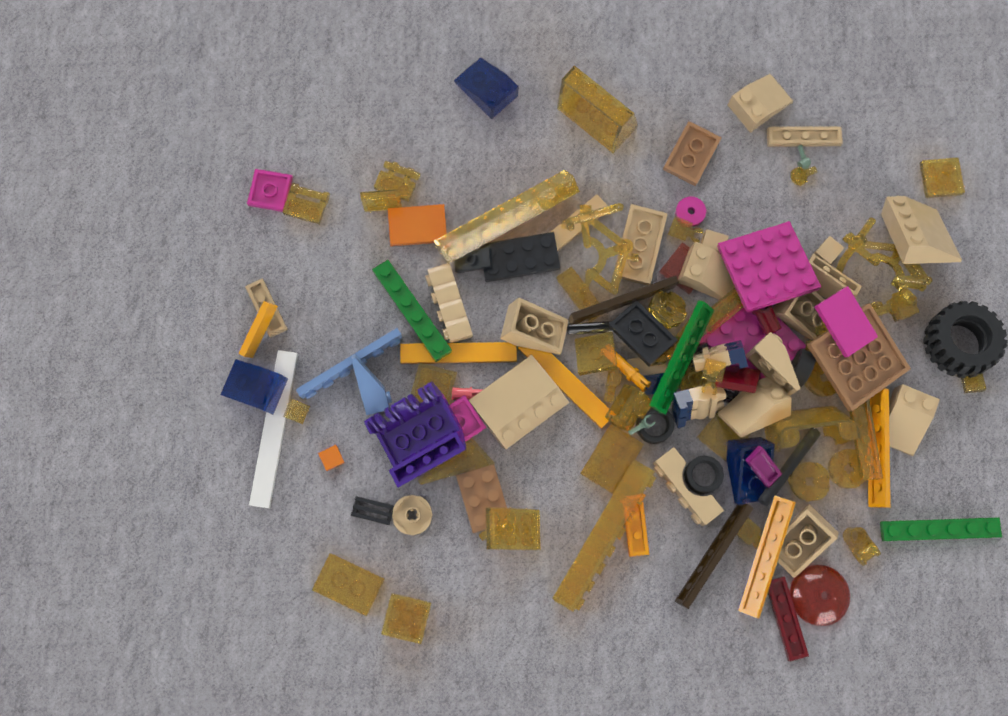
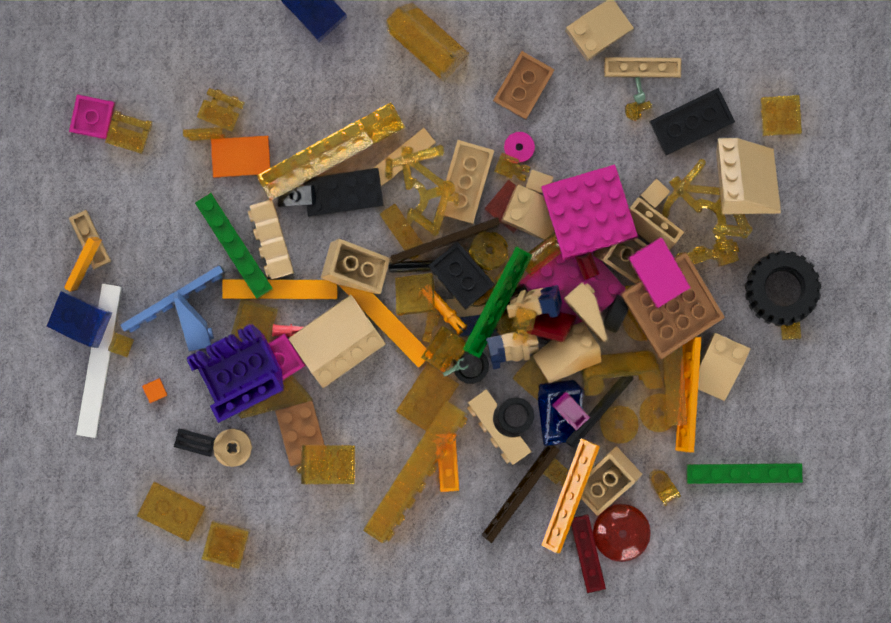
camera: 10 degrees right, 10 degrees up
none -> black plate [649,88,735,156]

